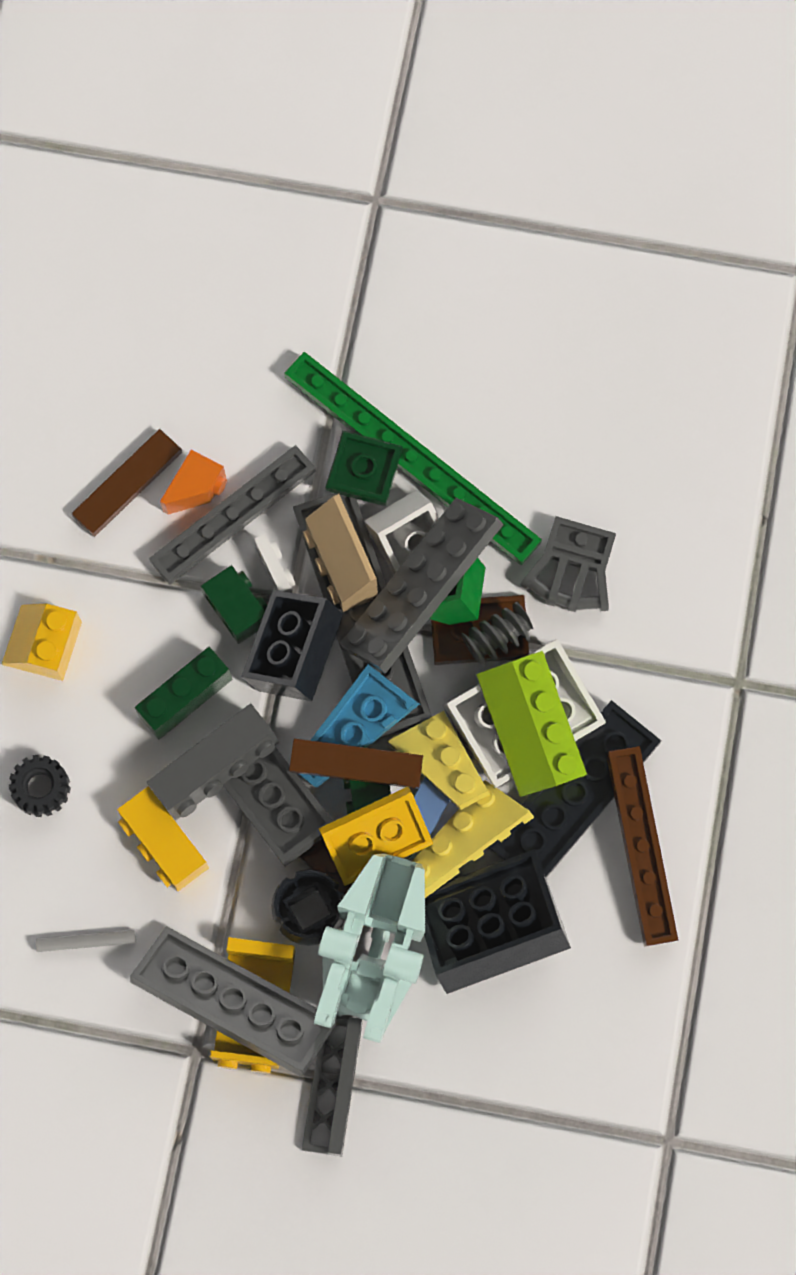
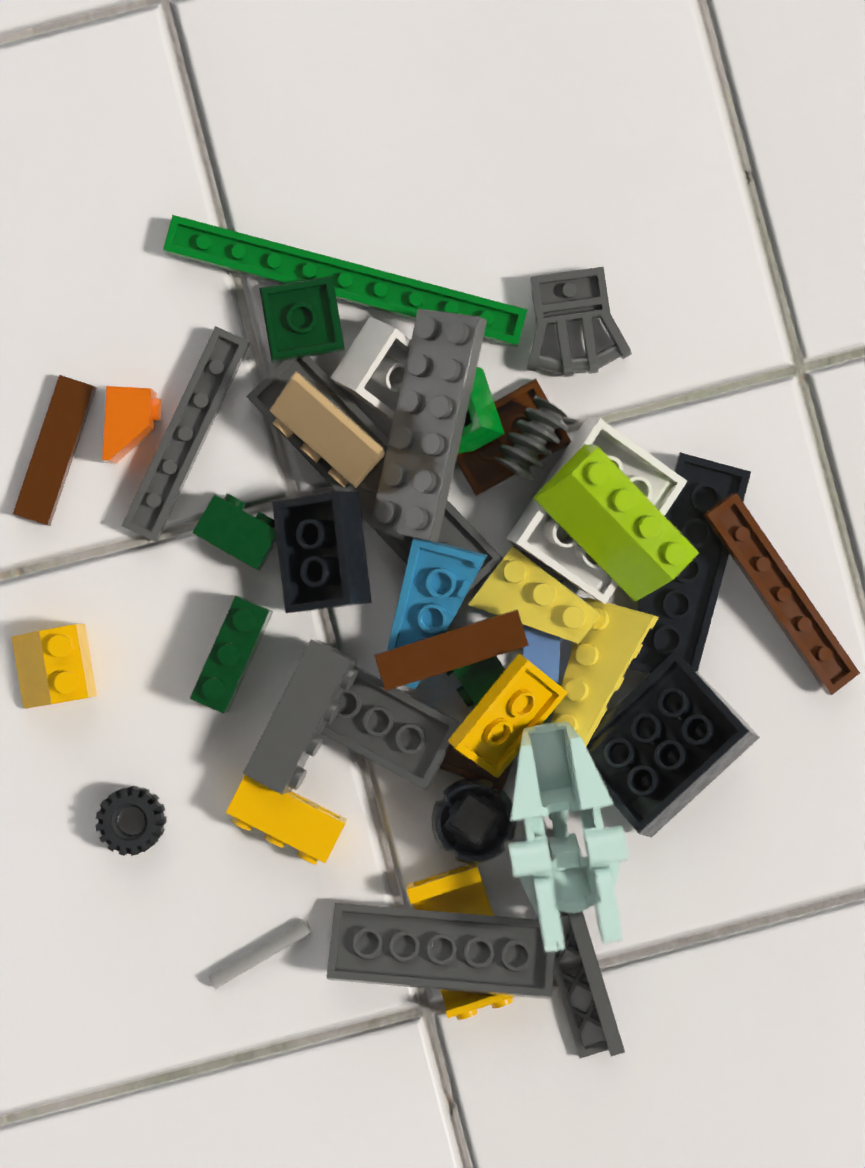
camera: 30 degrees left, 15 degrees up
white plate [254,533,296,593] -> none

